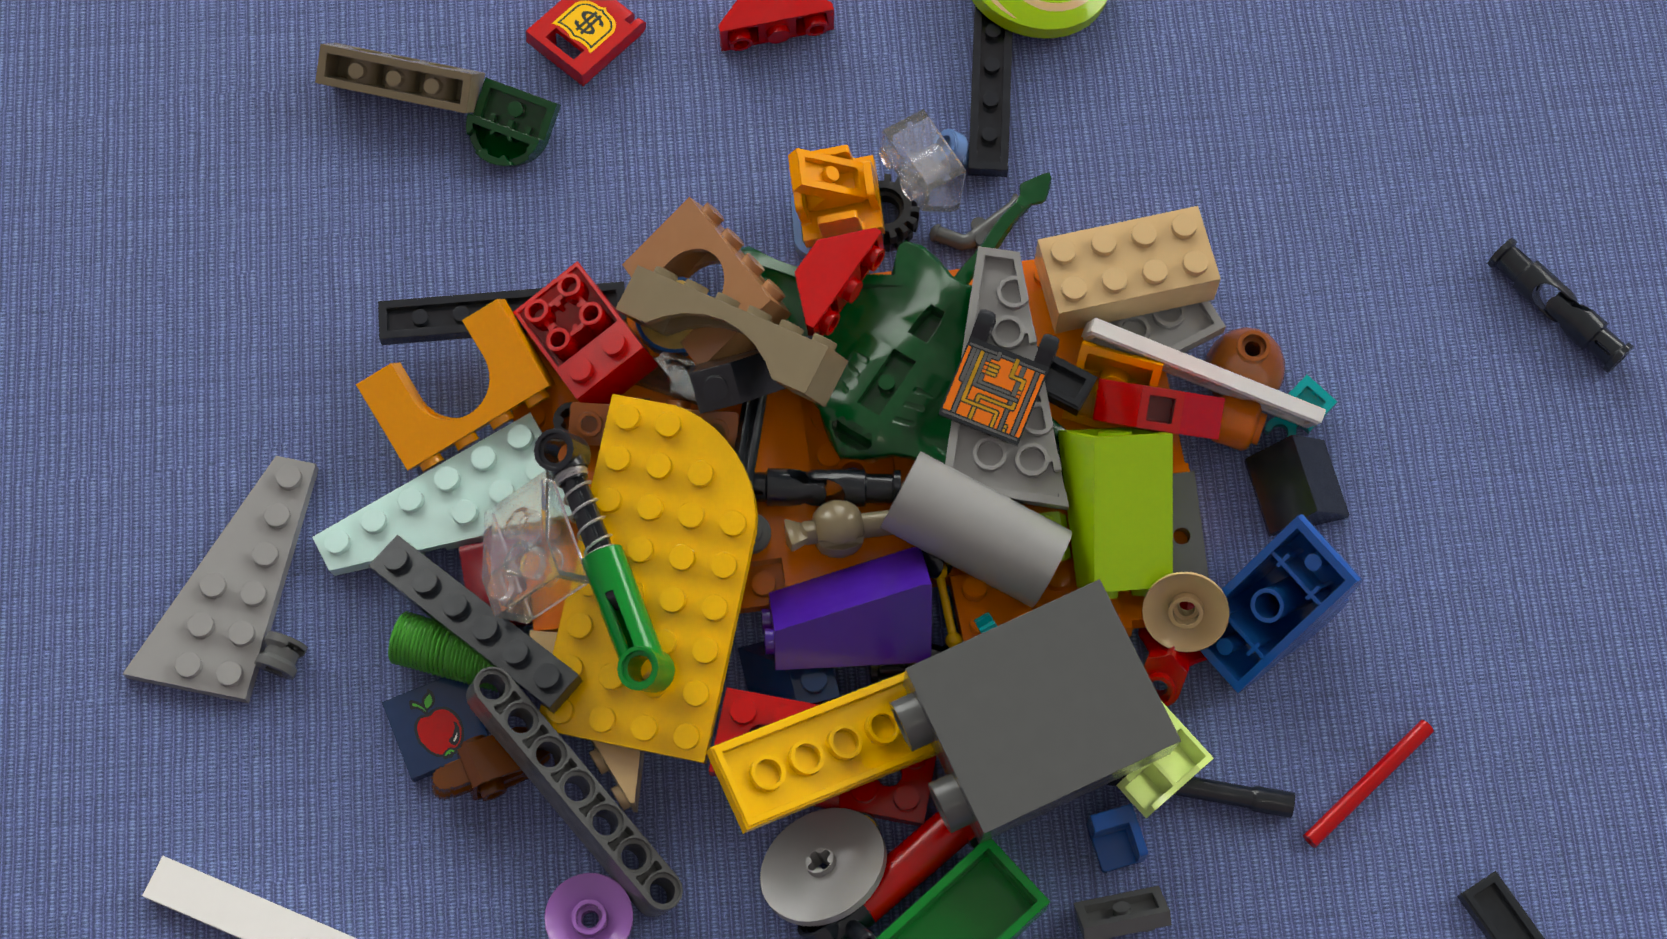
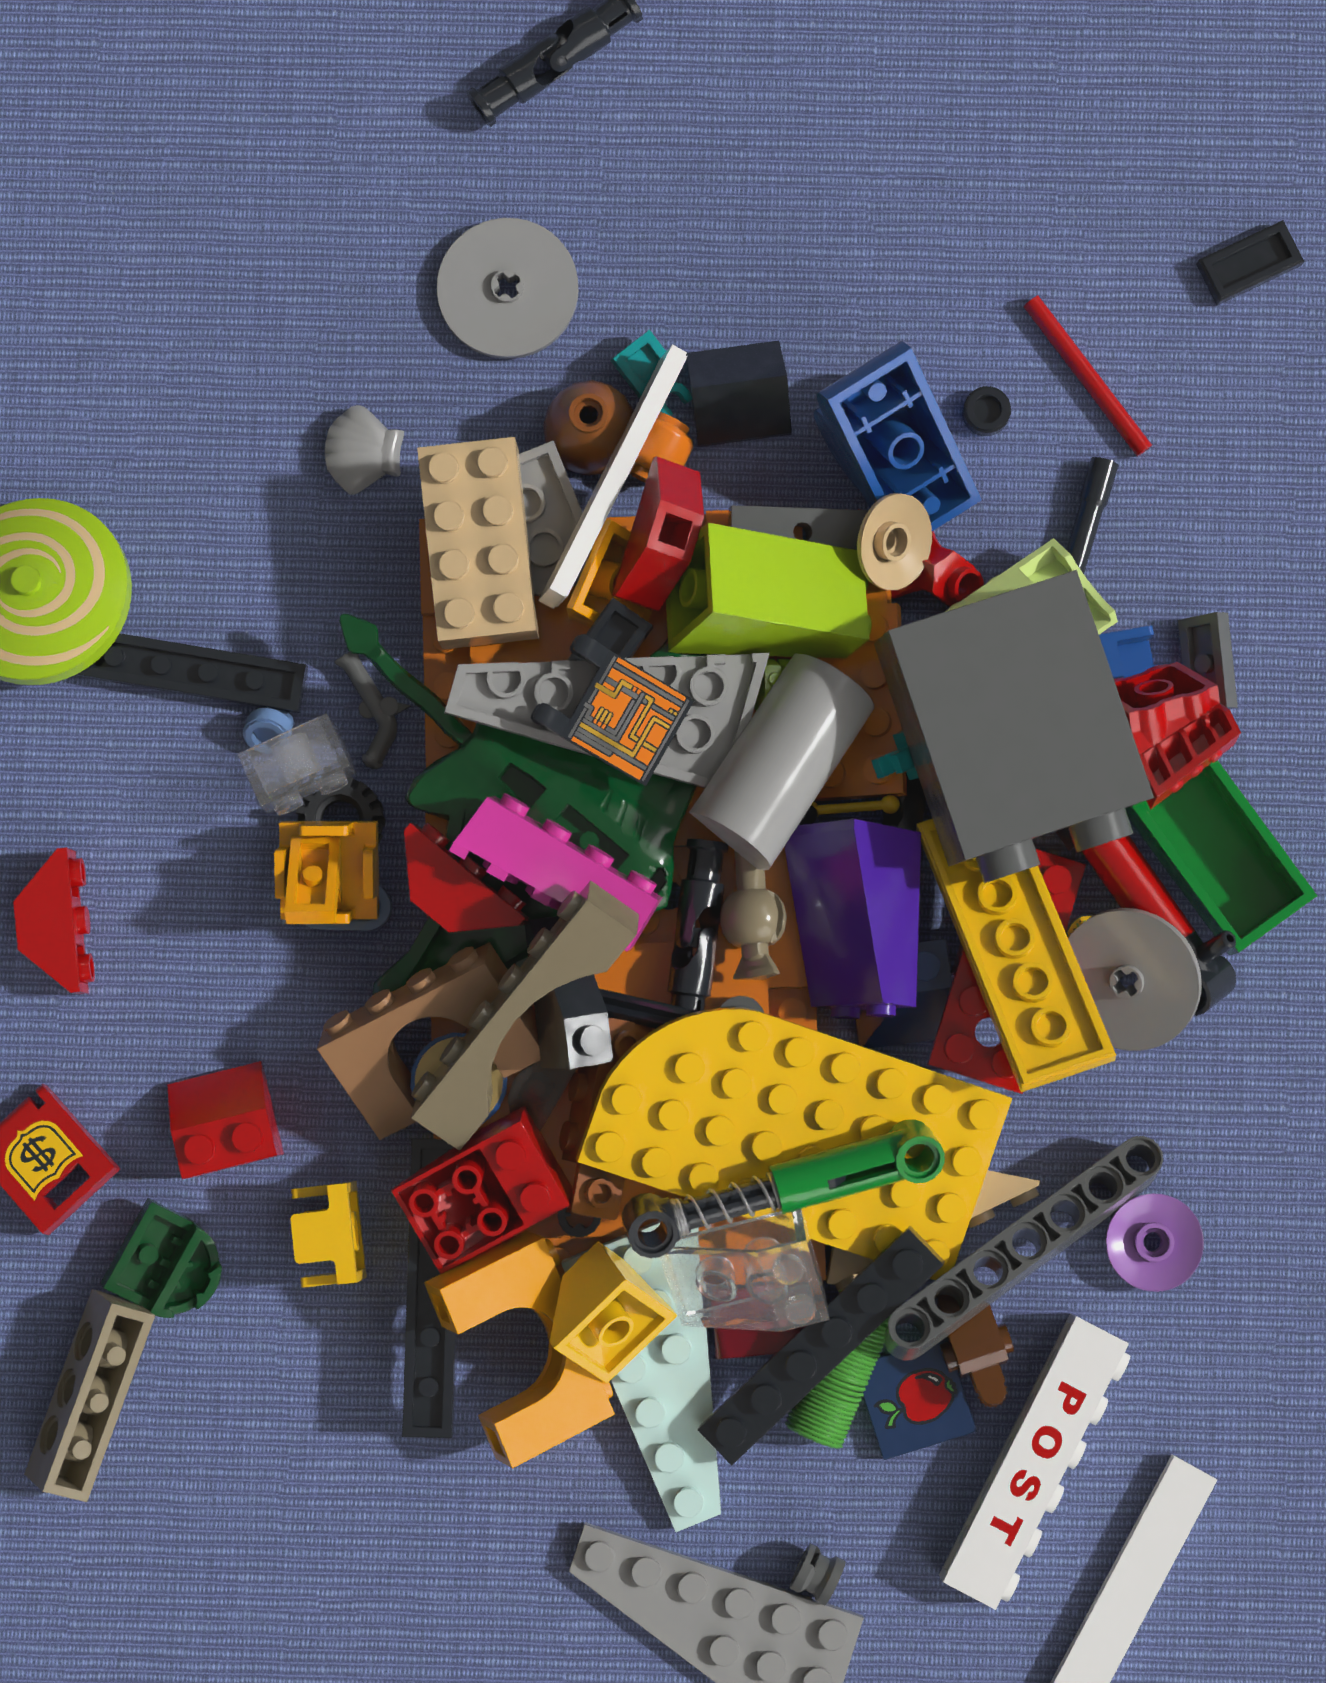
camera: 80 degrees left, 15 degrees up
none -> red slope [167,1061,284,1179]
none -> yellow panel [290,1181,367,1288]
none -> light grey animal [325,405,404,495]
none -> light grey piece [437,218,579,359]
none -> dark pink wedge [449,793,663,952]
none -> yellow slope [549,1241,677,1383]
none -> white brick [939,1313,1130,1610]
none -> black tile [962,386,1011,436]
none -> red slope [1114,662,1241,810]

